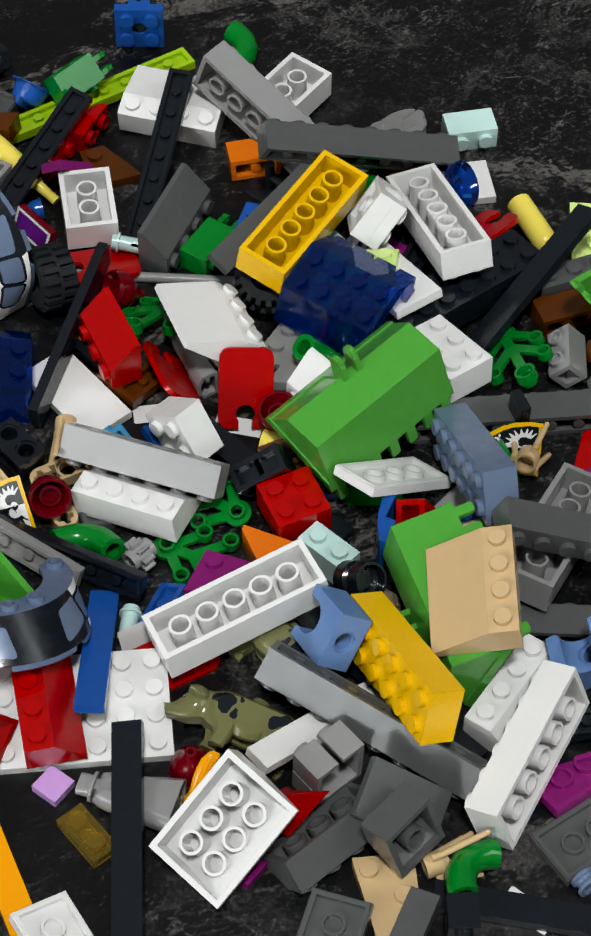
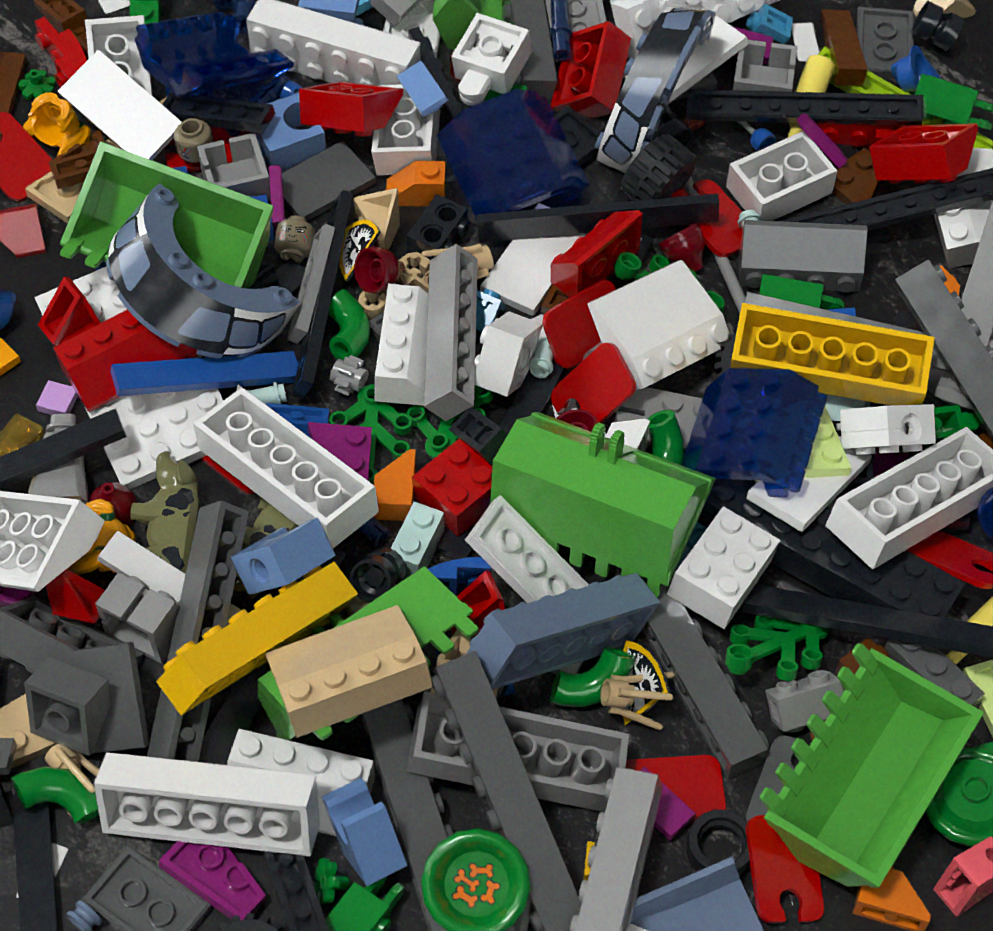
camera: 70 degrees right, 5 degrees up
tile [15,204,57,246] -> none
black tile [508,388,531,422] -> none
none -> red slope [869,123,978,184]

